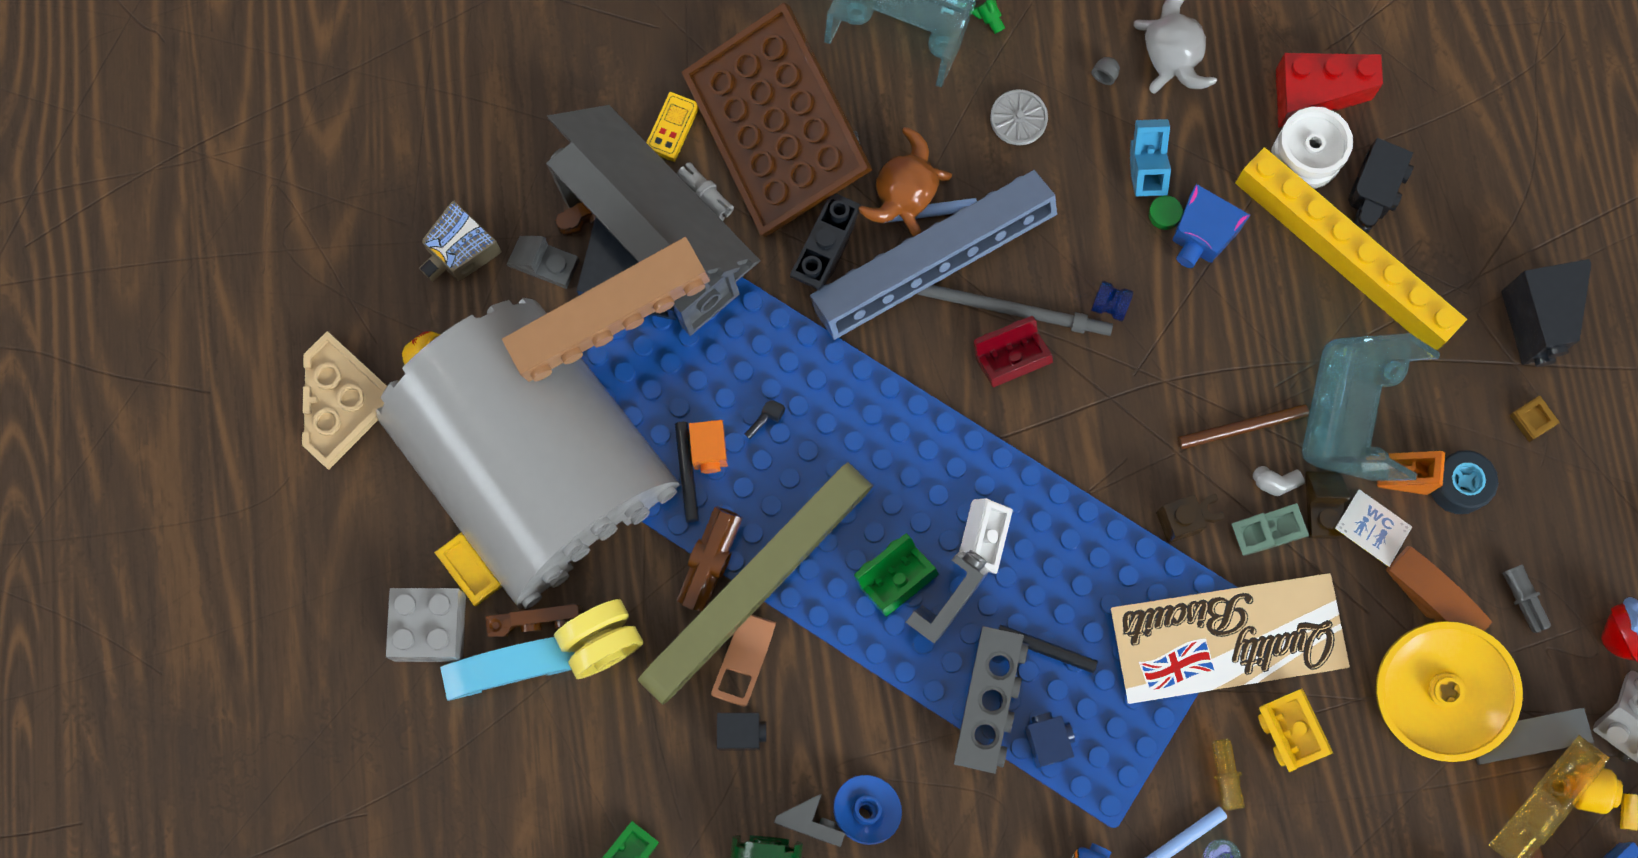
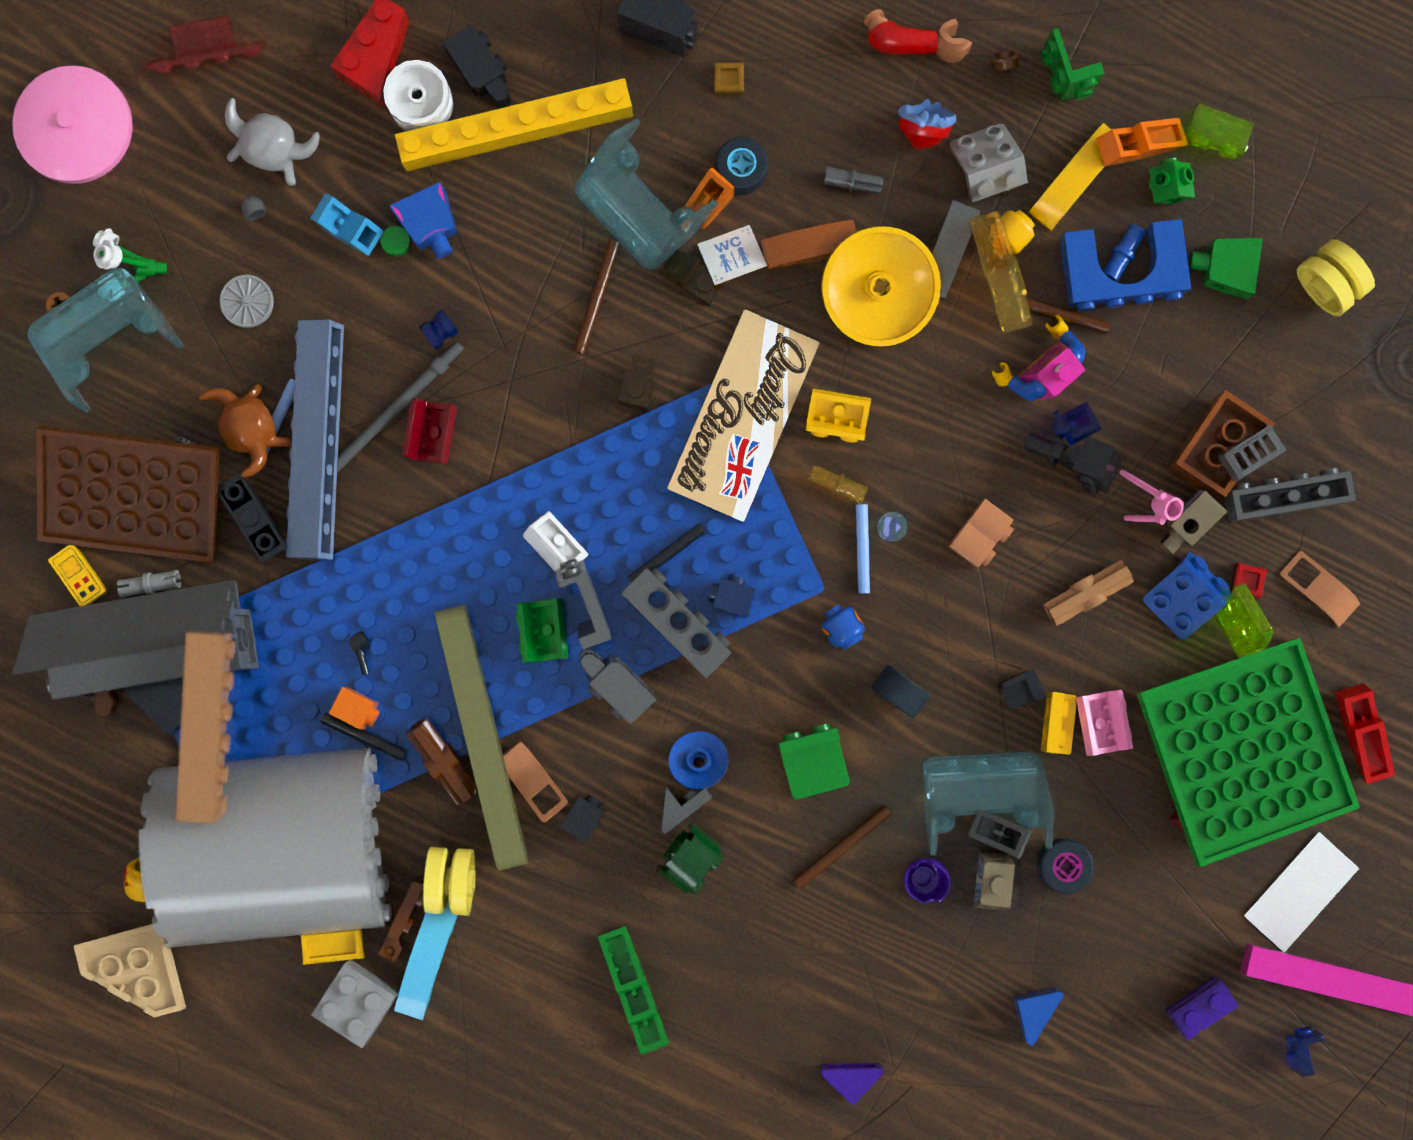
camera: 55 degrees left, 10 degrees up
torso [419,201,502,282] -> none
dark grey slope [507,236,580,289] -> none
sand green slope [1232,503,1309,556] -> none
light grey arm [1253,466,1305,496] -> none
none -> dark grey hinge [578,648,657,724]

